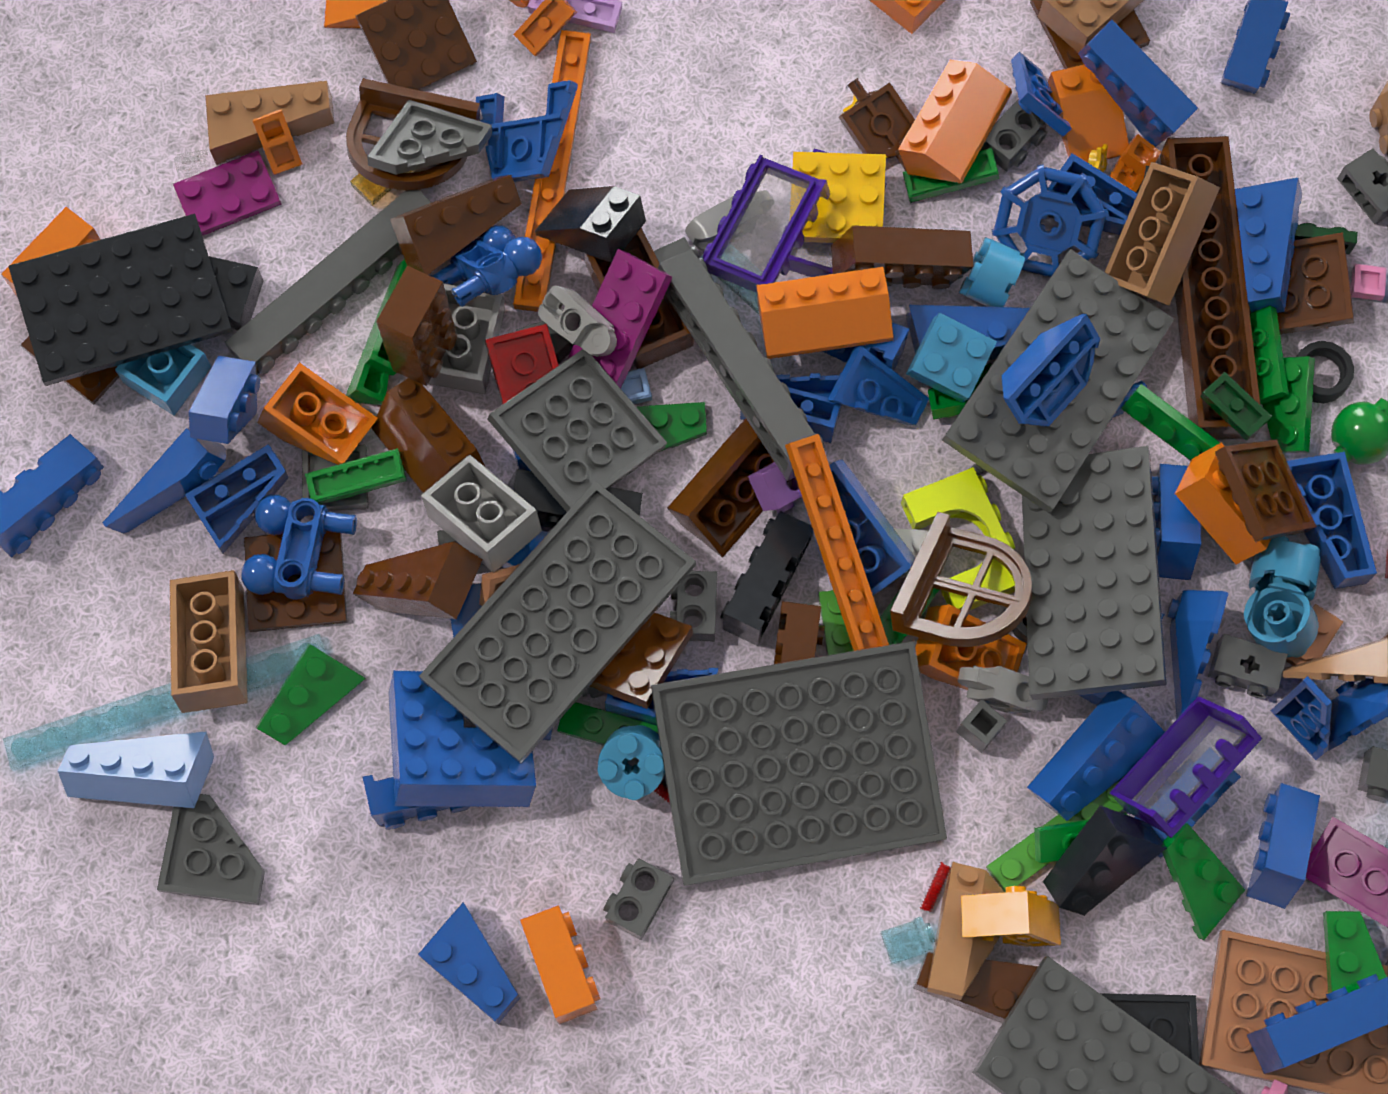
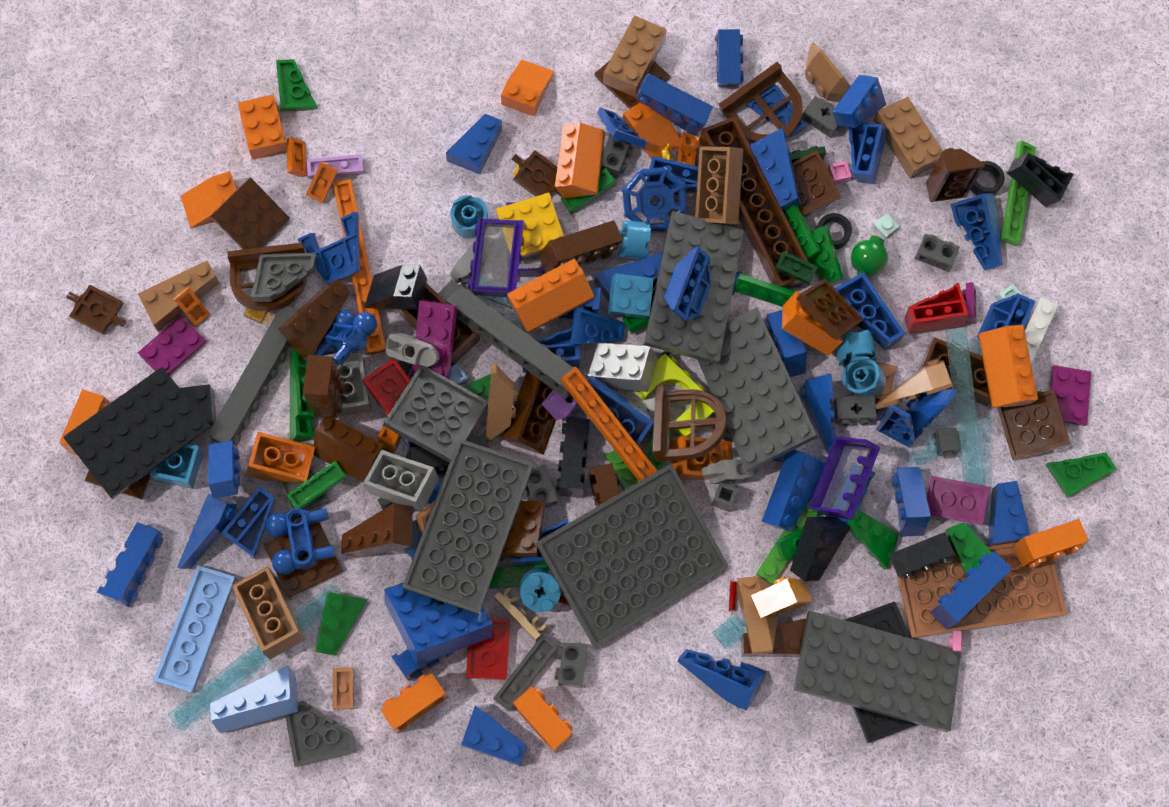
camera: 25 degrees left, 0 degrees up
none -> reddish brown plate [66,285,126,335]
none -> light blue plate [153,565,236,693]
none -> nougat plate [333,667,354,710]
none -> orange slope [377,426,401,454]
none -> orange brick [380,673,448,733]
none -> blue wedge [446,114,502,174]
none -> dark azure brick [450,195,488,238]
none -> red plate [466,618,510,681]
none -> medium nougat wedge [485,364,517,441]
none -> dark grey plate [493,634,559,711]
none -> tan plate [494,588,546,642]
none -> brick [588,343,657,392]
none -> blue wedge [677,649,766,711]
none -> reddish brown window [719,61,803,143]
none -> blue wing [746,84,807,138]
none -> black wedge [889,532,957,580]
none -> clear light blue bracket [908,437,938,465]

